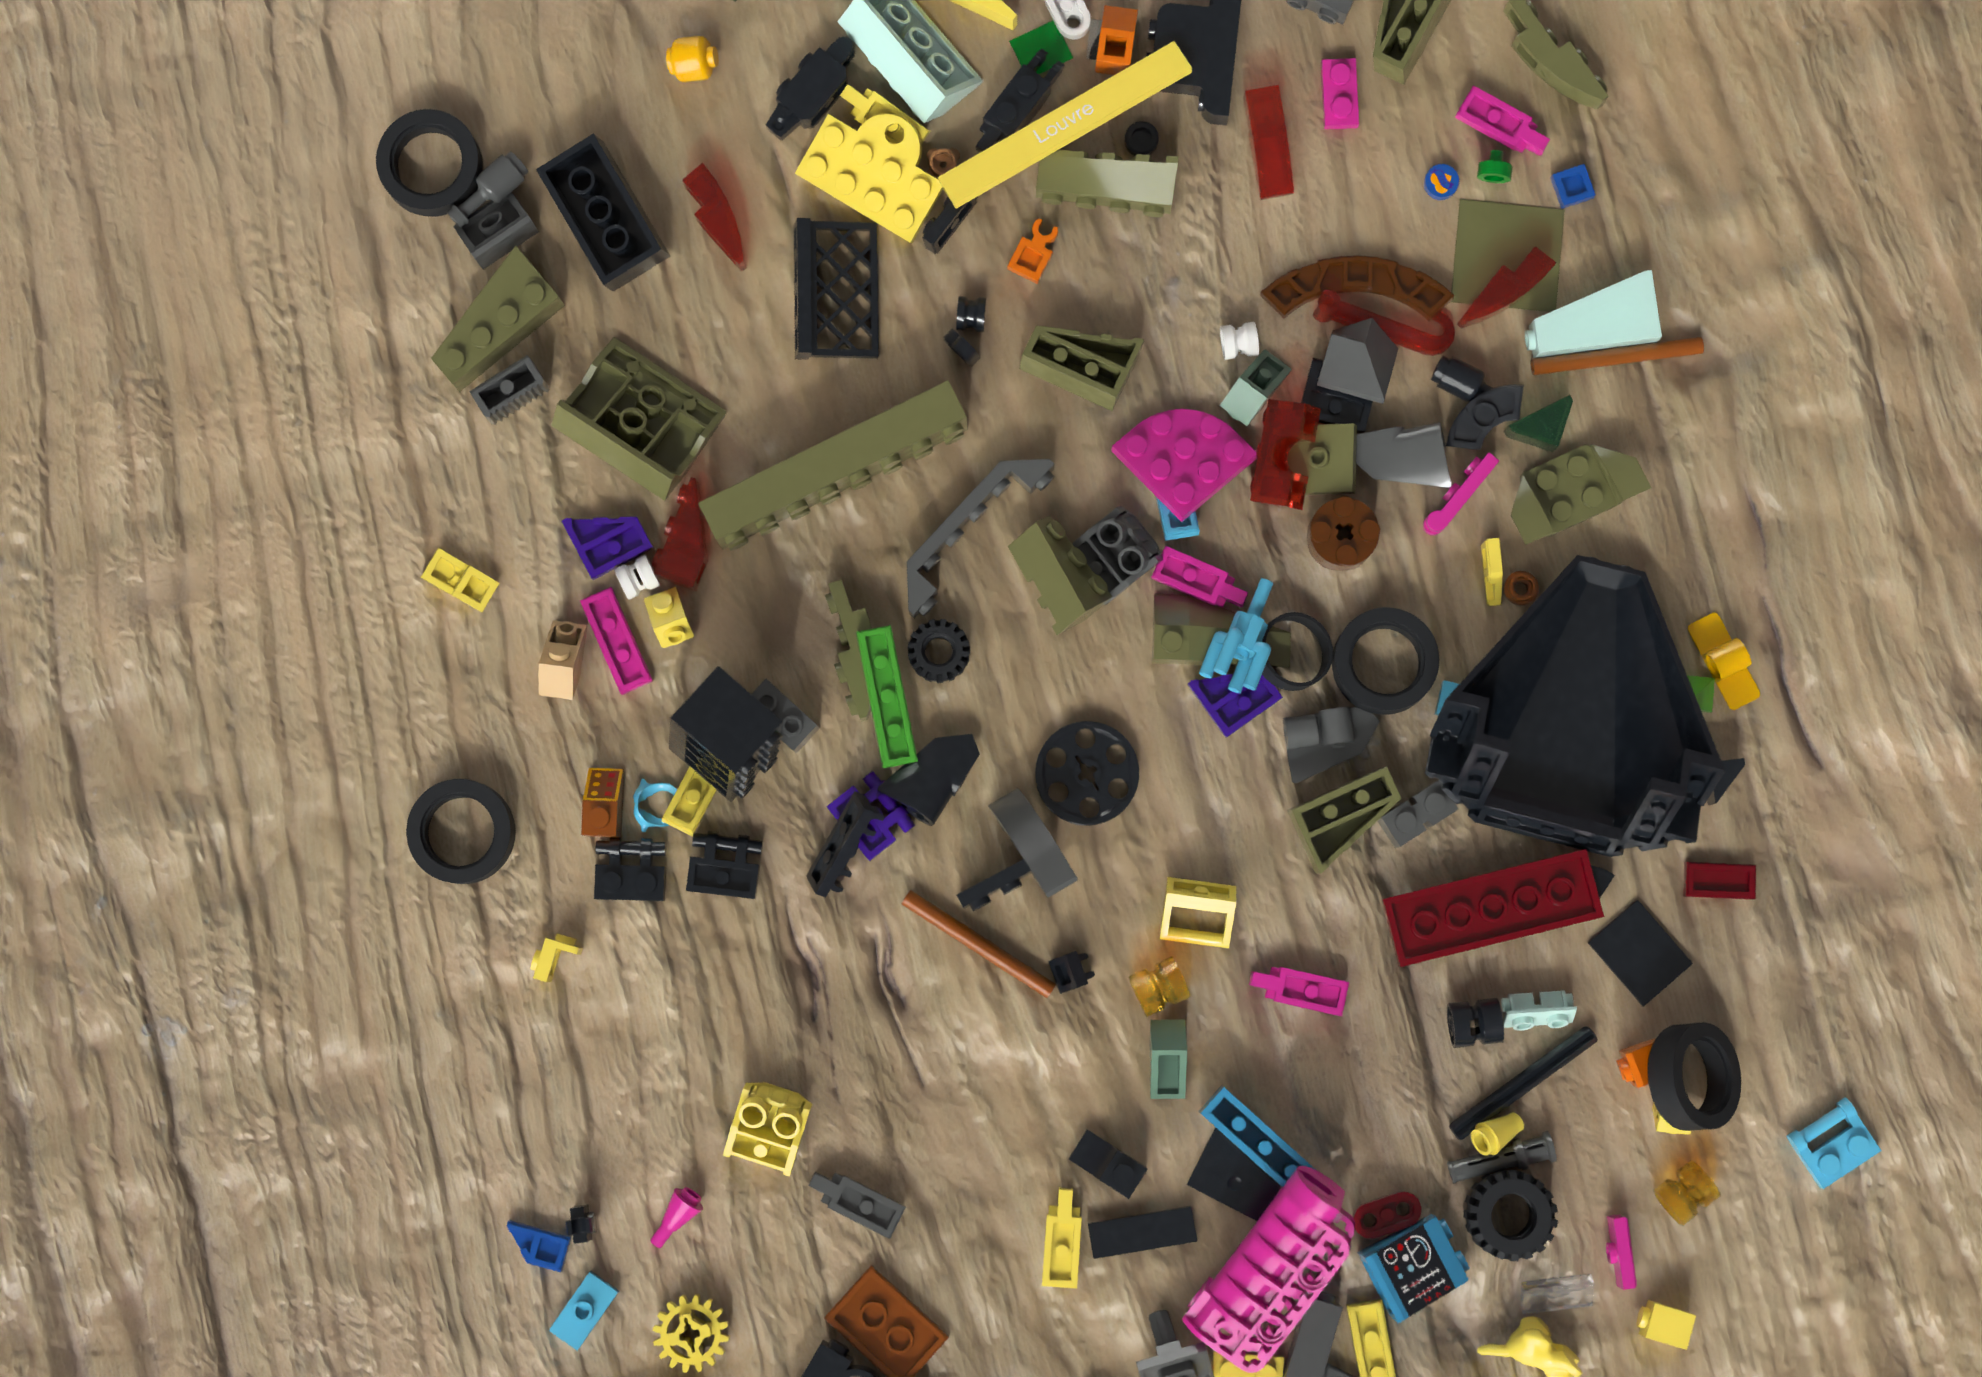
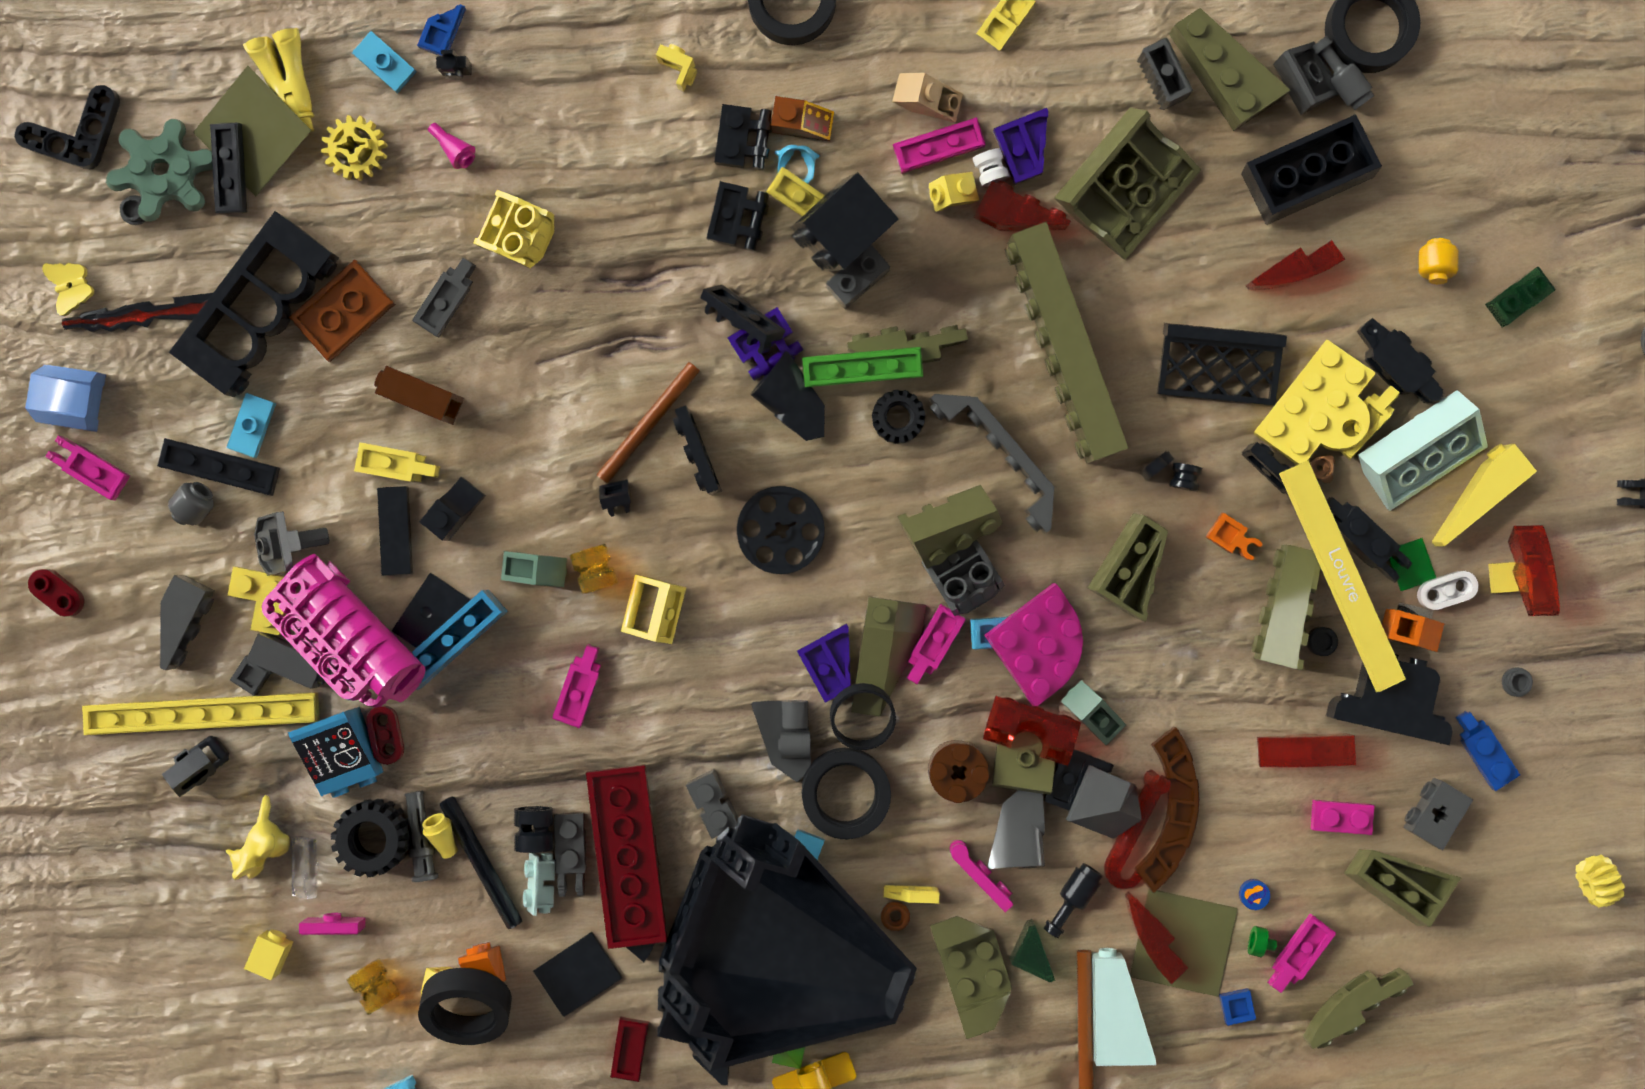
camera: 90 degrees right, 5 degrees up
dark grey slope [988,788,1078,898] -> none
medium azure plant [1199,578,1273,693] -> none
white wheel [1220,322,1259,360] -> none
olive wedge [1287,767,1402,874] -> none
black tile [1446,384,1524,450] -> none
none -> reddish brown brick [374,366,464,425]
none -> dark grey hinge [554,813,587,897]

